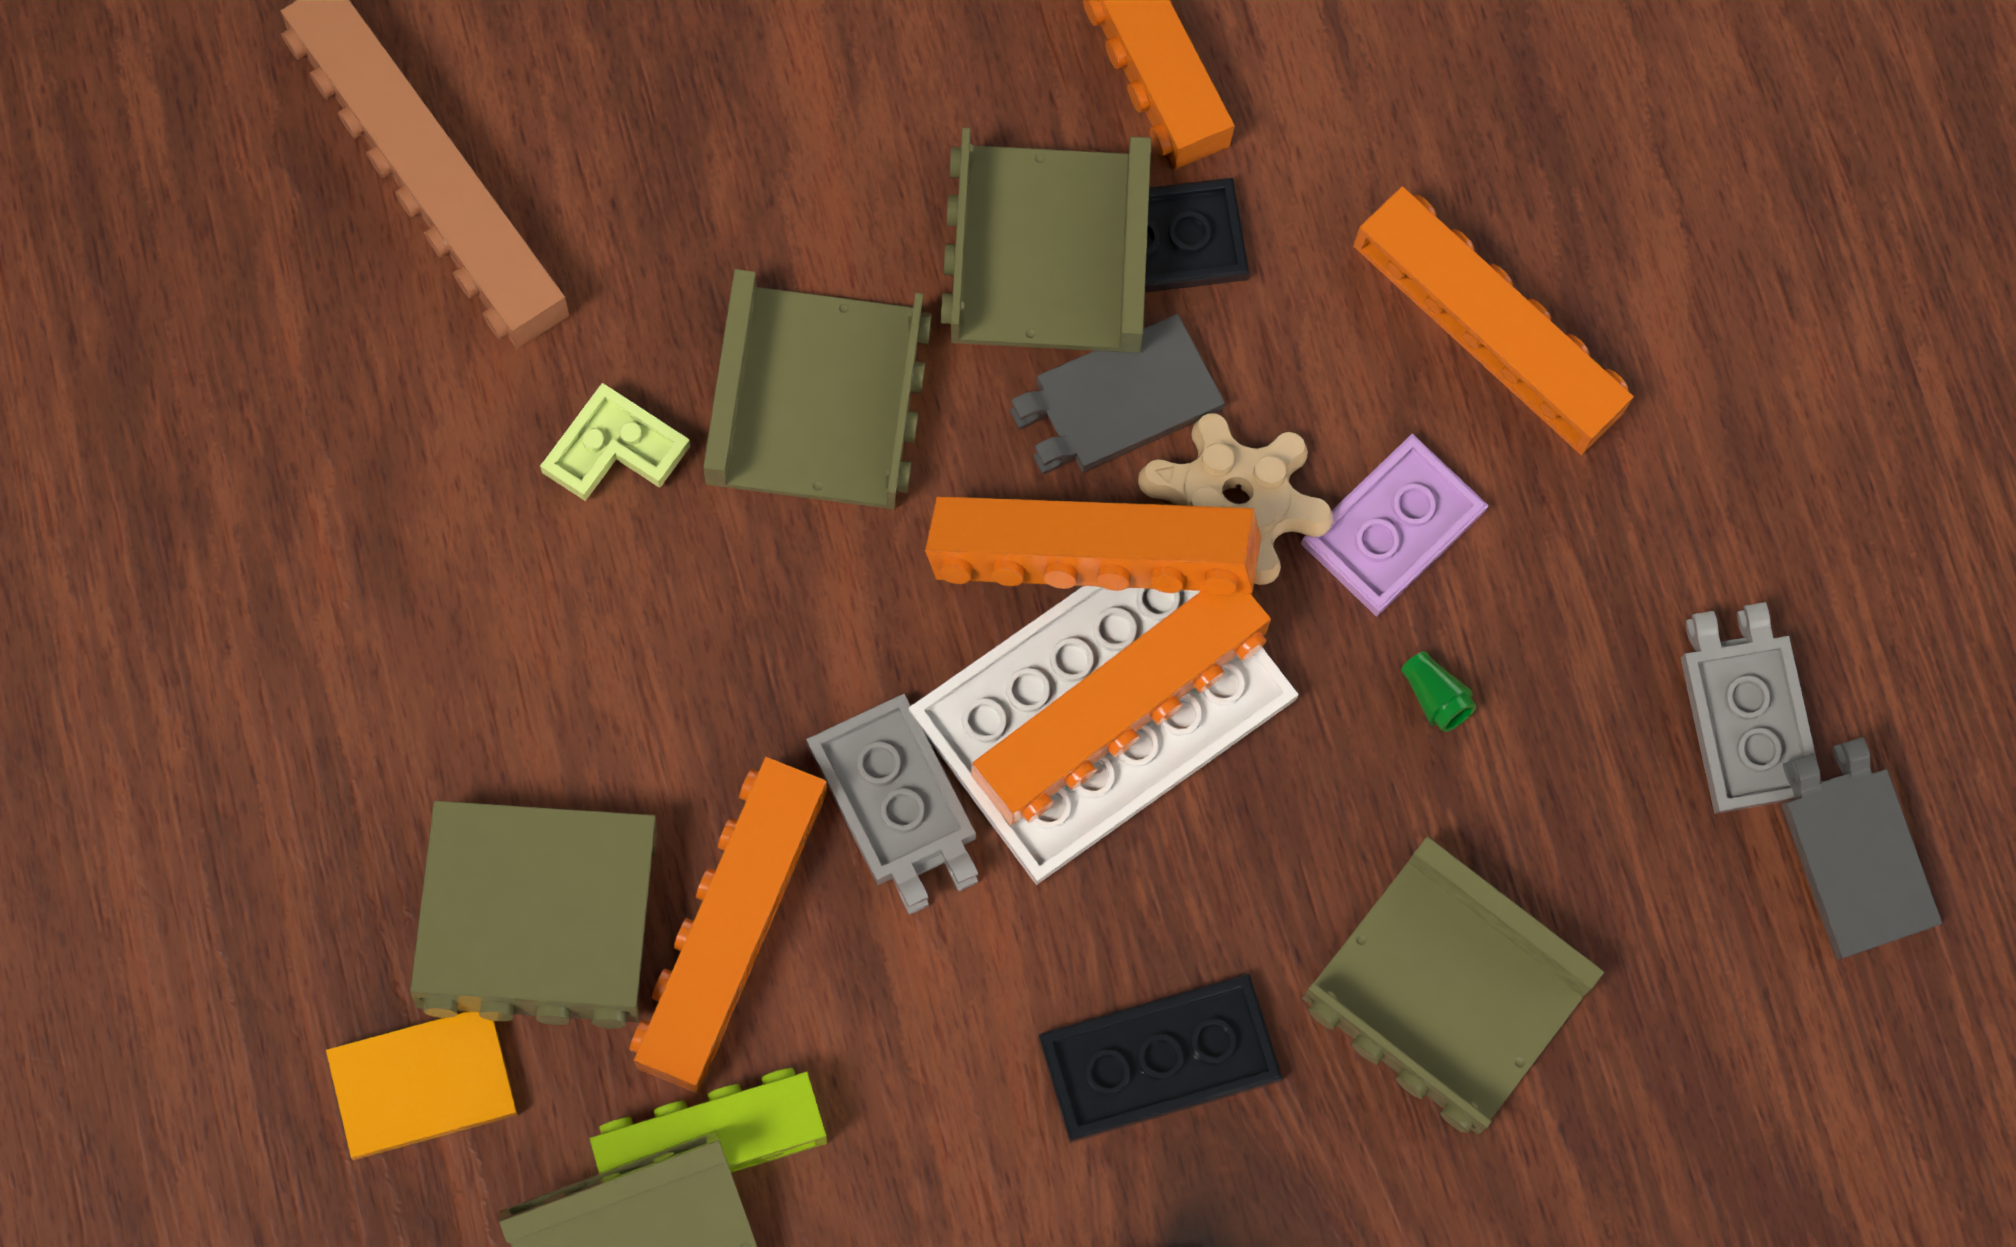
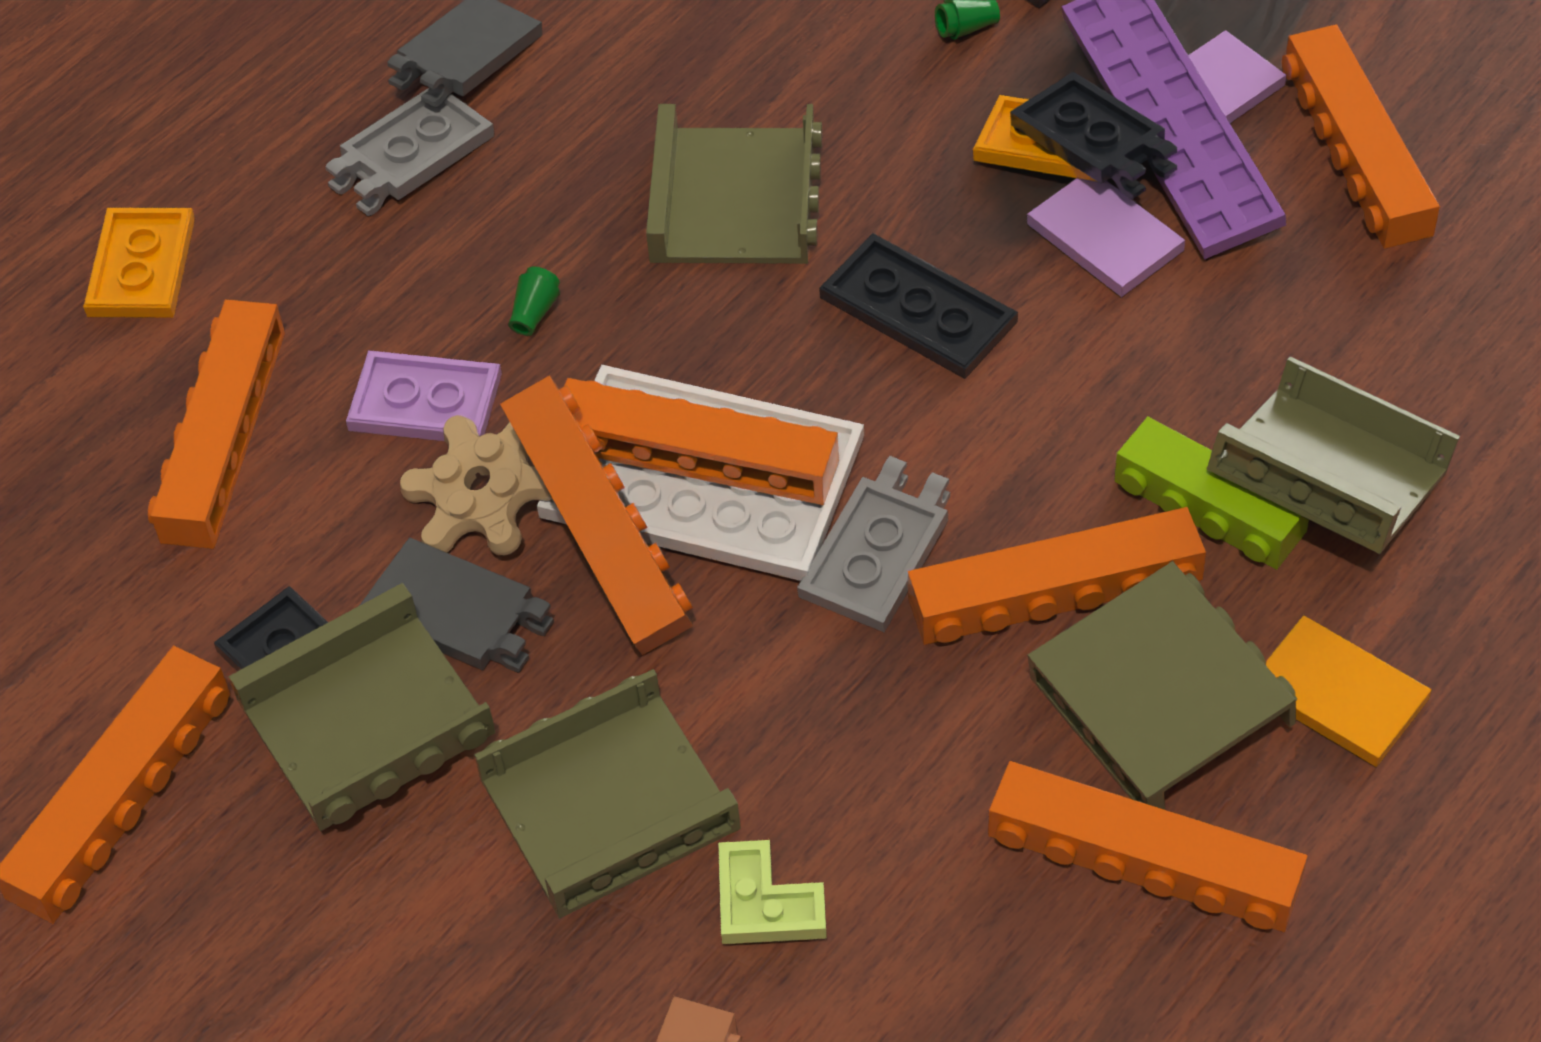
camera: 115 degrees left, 20 degrees down
none -> light orange tile [83,208,195,318]
none -> orange brick [988,761,1308,932]

